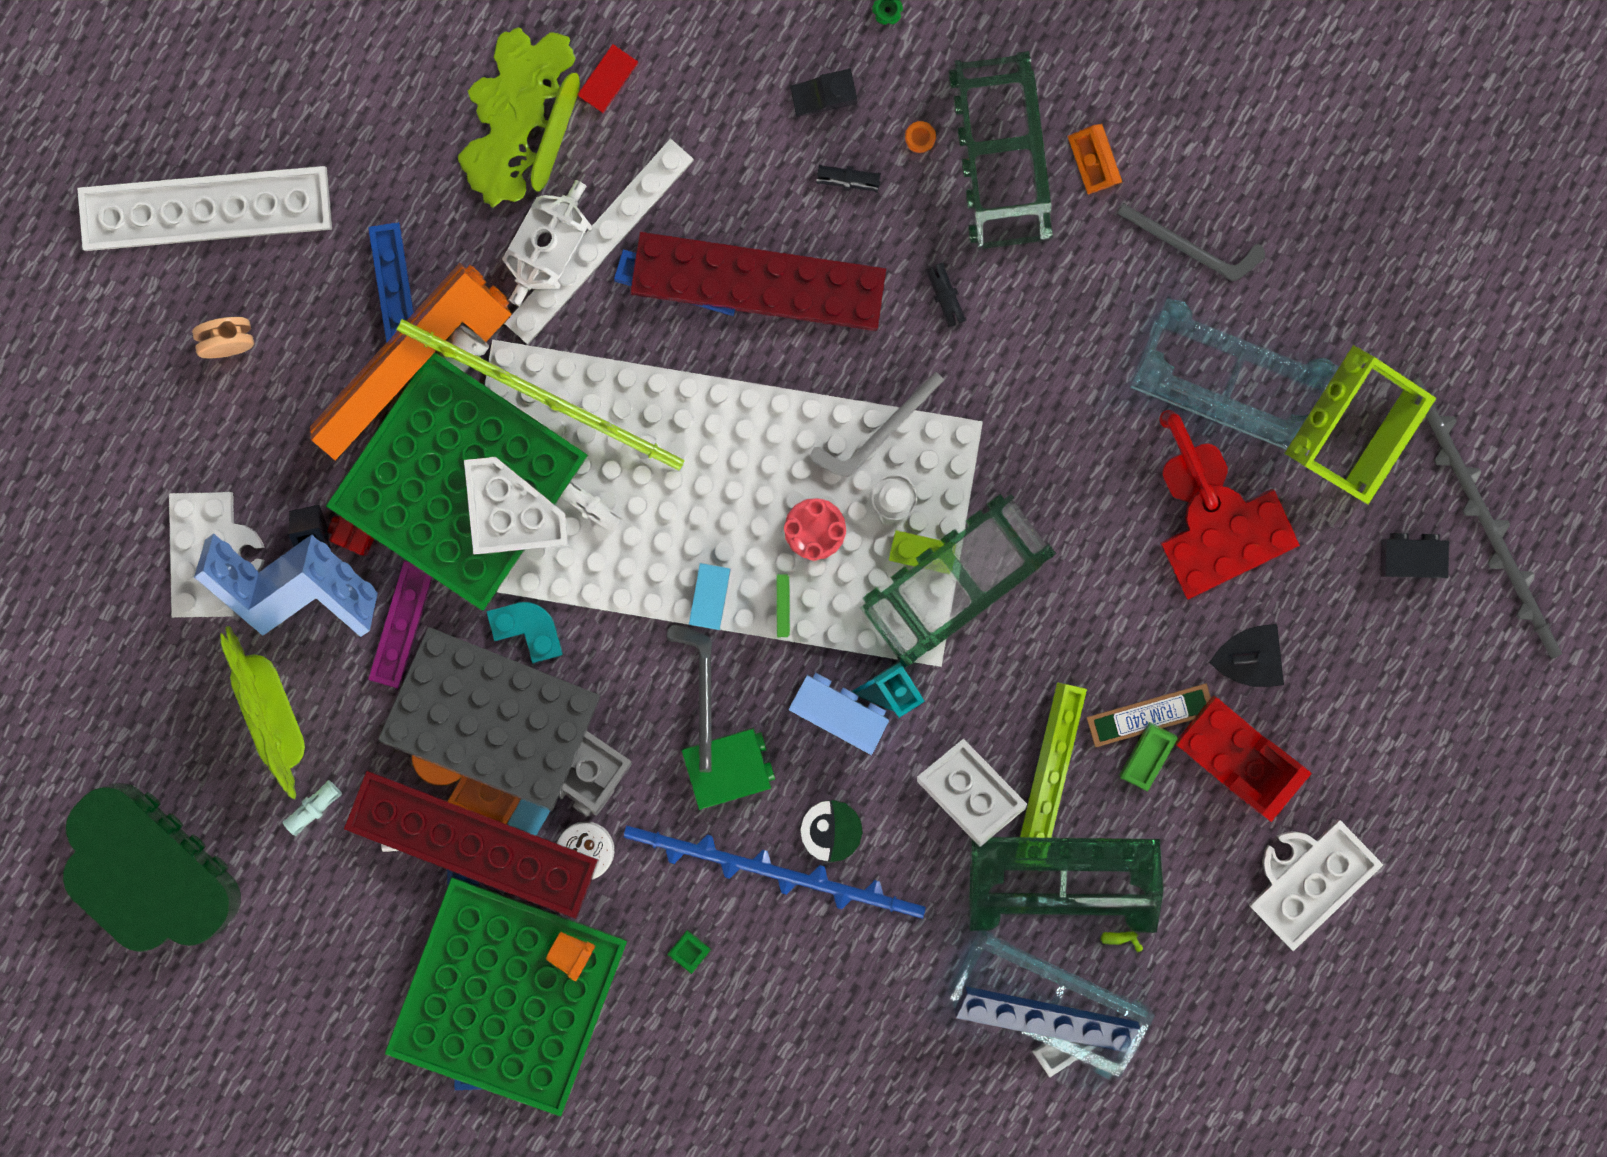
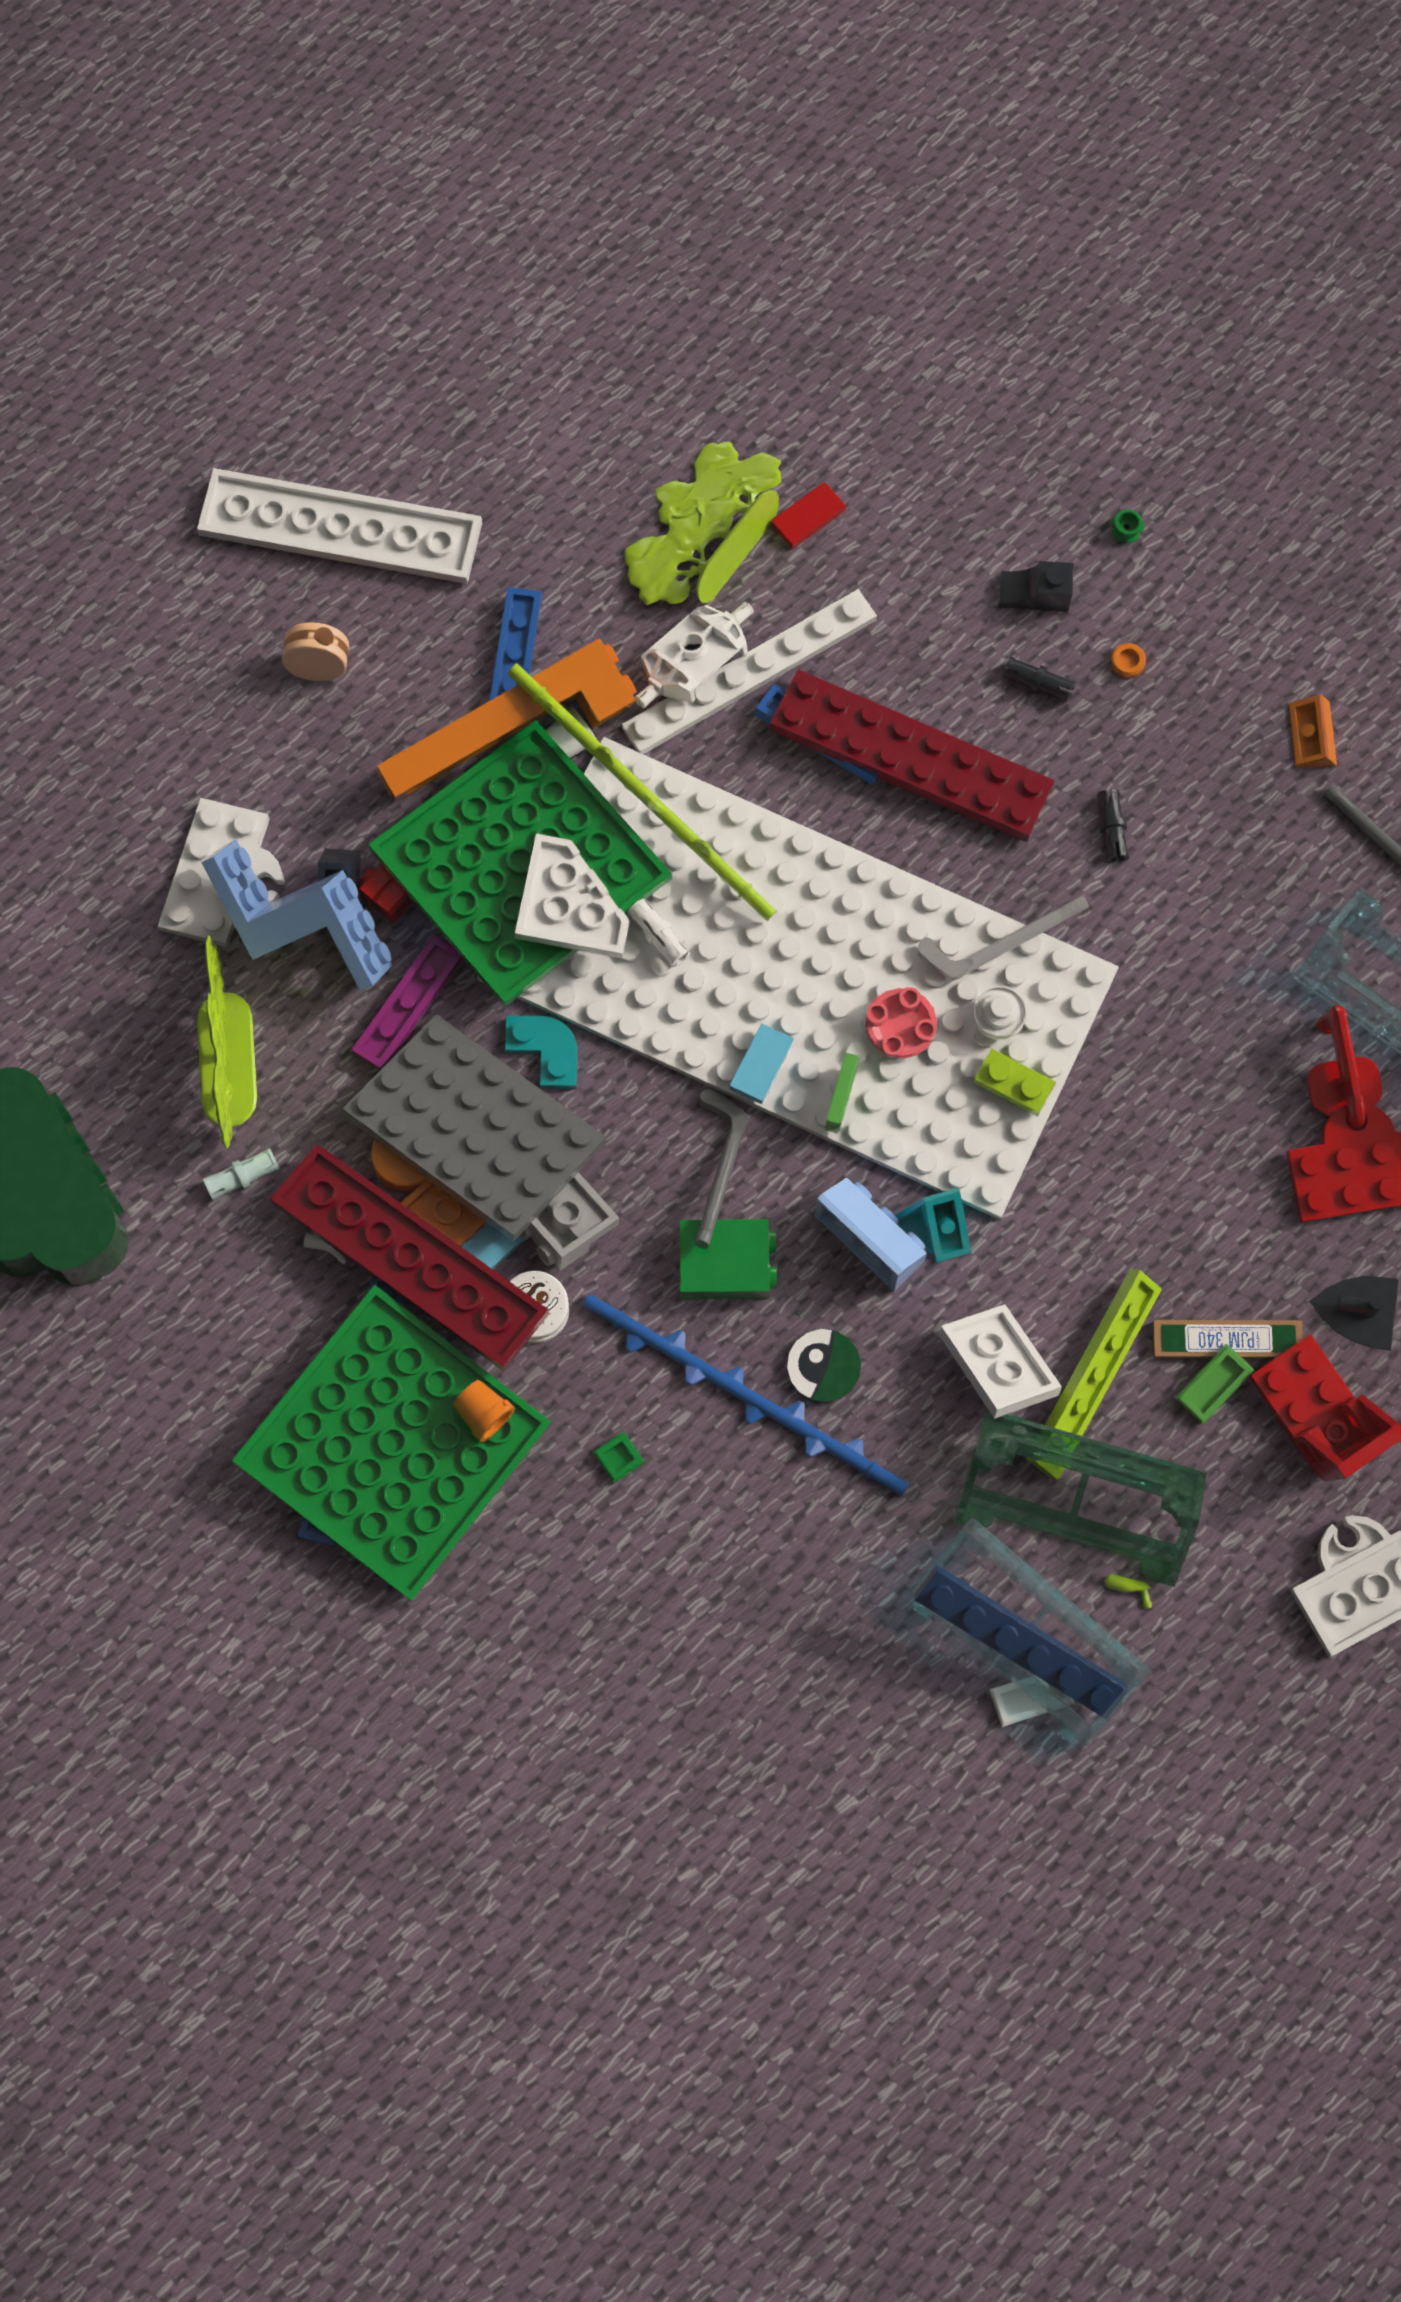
camera: 15 degrees right, 15 degrees down
windscreen [859,493,1056,667] -> none
clear green windscreen [948,51,1053,250] -> none

